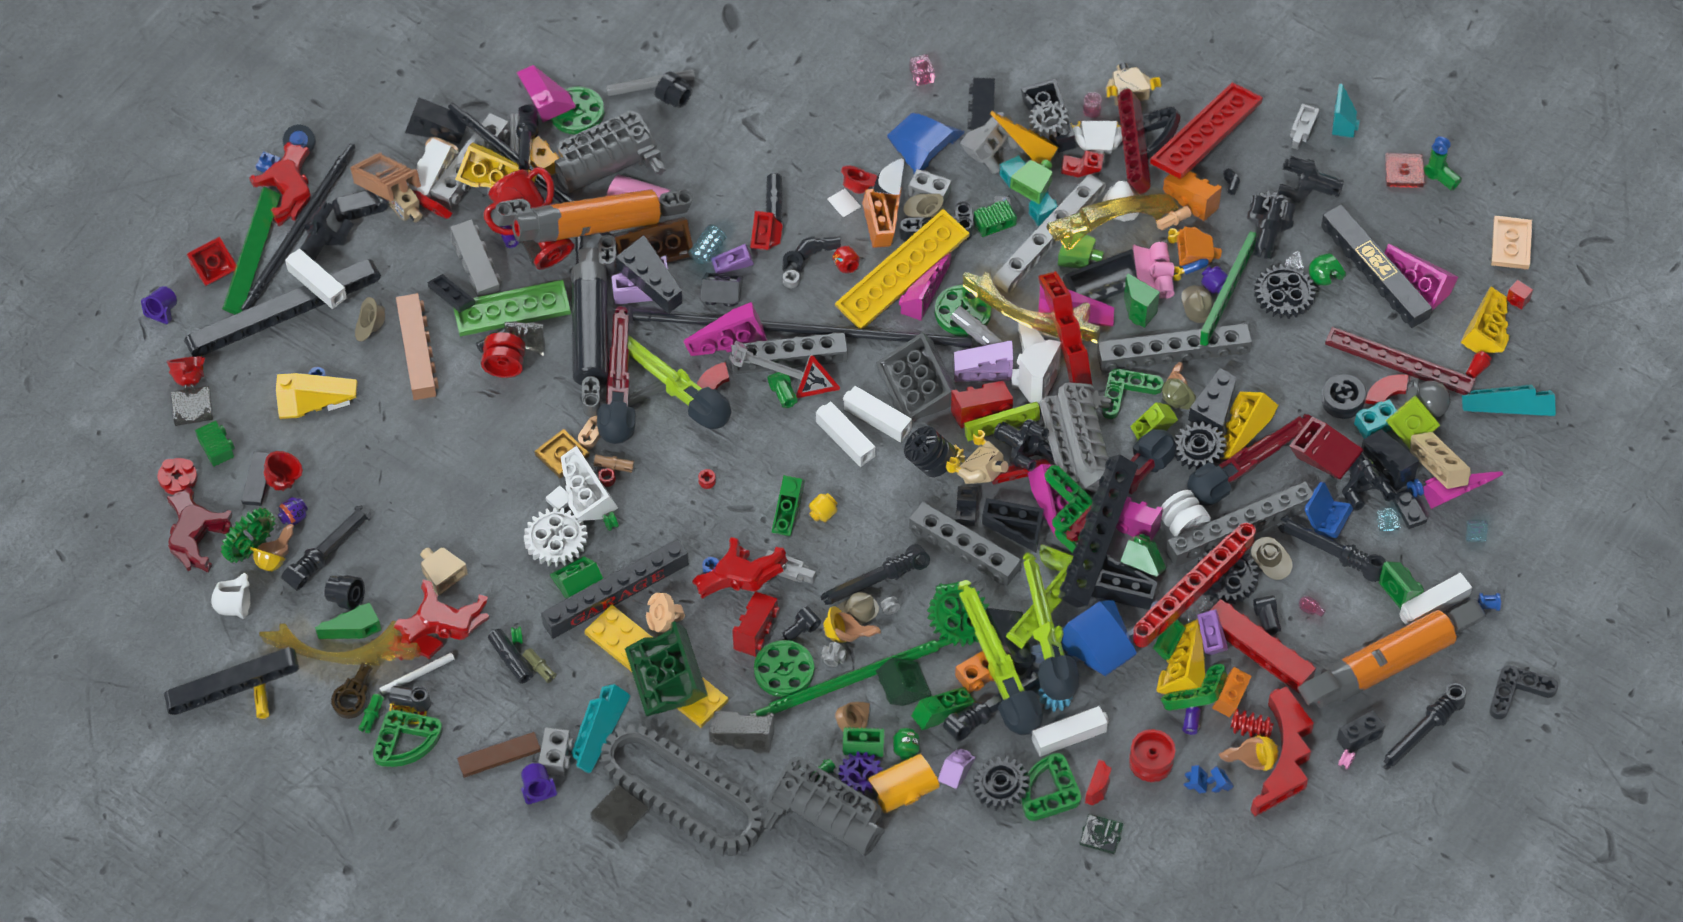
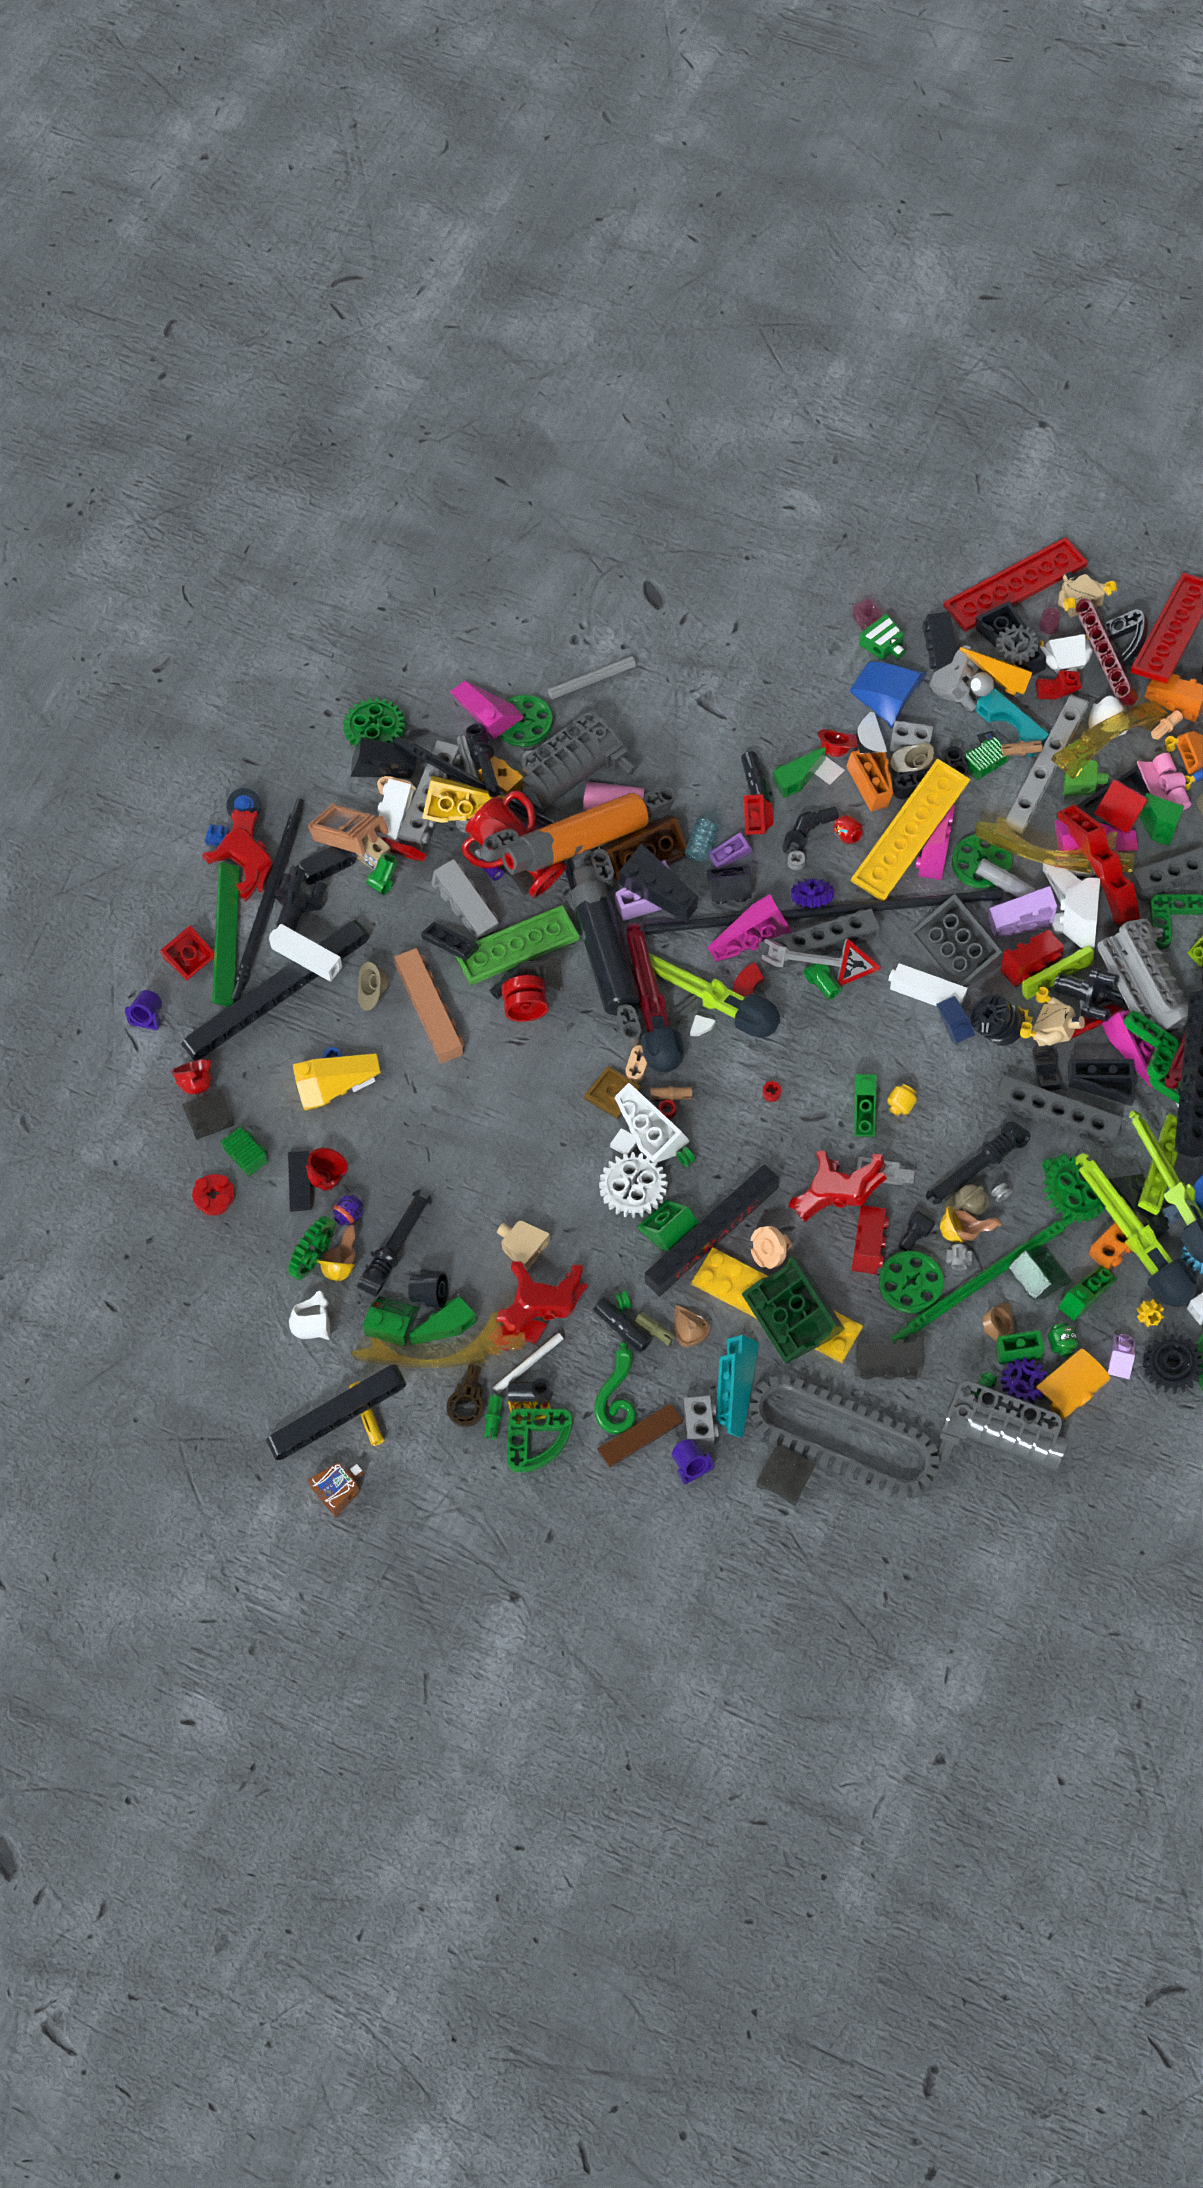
camera: 10 degrees left, 5 degrees up
animal [167,487,233,572] -> none
black piece [655,71,692,108] -> none
blue bush [702,557,719,574] -> none
white brick [816,402,875,467] -> none
black piece [943,670,1040,741] -> none
torso [1010,160,1053,204] -> none
lime tile [1039,544,1073,571] -> none
none -> dark orange torso [308,1463,364,1518]
none -> green gear [343,697,406,748]
none -> green slope [363,1296,419,1347]
none -> green piece [366,853,398,895]
none -> green plant [594,1343,636,1435]
none -> medium nougat piece [674,1305,710,1347]
none -> white tile [690,1015,715,1036]
none -> green slope [773,747,826,798]
none -> dark purple gear [791,879,834,908]
none -> green torso [859,614,906,659]
none -> dark blue slope [936,996,975,1043]
none -> red plate [943,537,1088,632]
none -> light grey piece [970,672,994,696]
none -> medium nougat pin [1001,740,1042,757]
none -> red tile [1094,779,1149,834]
none -> yellow gear [1137,1299,1164,1327]

